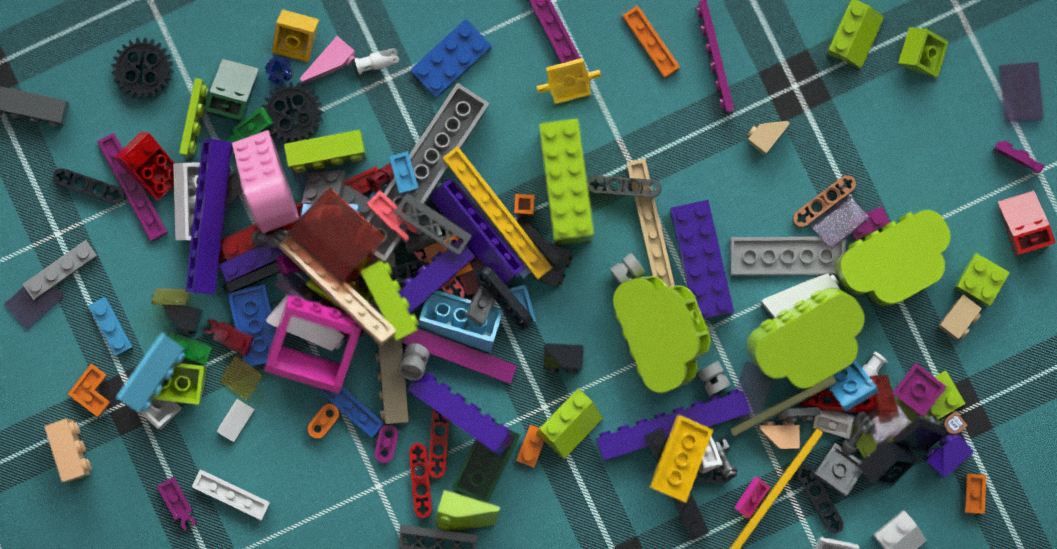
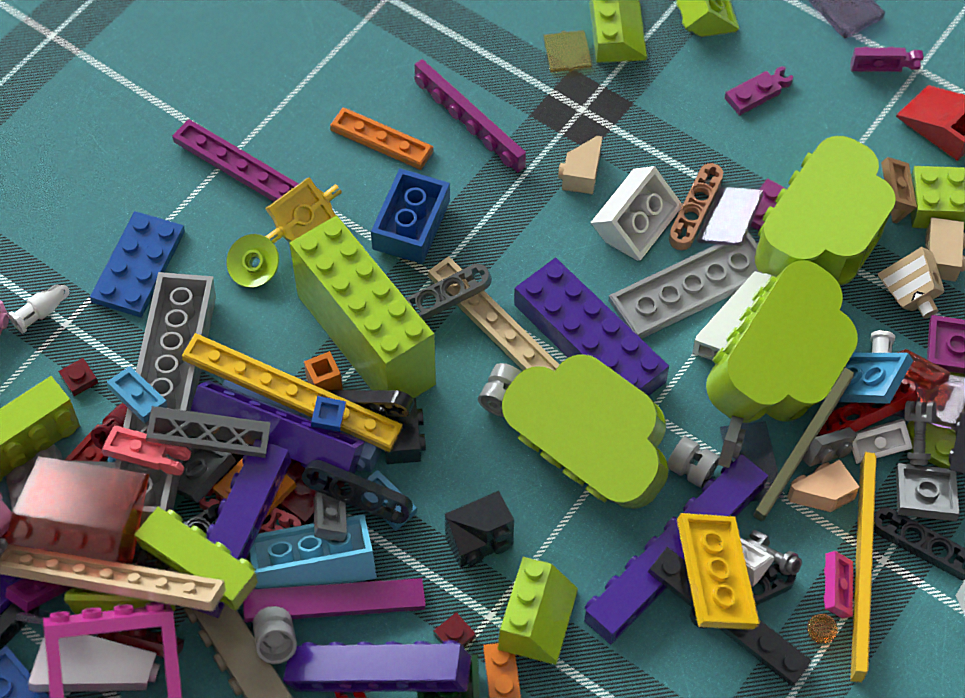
camera: 30 degrees left, 25 degrees down
none -> dark red plate [58,358,98,397]
none -> lime dish [226,234,279,288]
none -> blue plate [311,396,346,432]
none -> blue brick [371,168,450,264]
none -> dark red plate [433,612,476,647]
none -> clear yellow piece [543,30,592,72]
none -> white slope [591,166,683,261]
none -> dark grey plate [718,415,746,468]
none -> magenta plate [724,66,794,116]
none -> clear orange plate [807,614,838,644]
none -> tan torso [878,247,944,318]
none -> medium nougat panel [881,157,917,224]

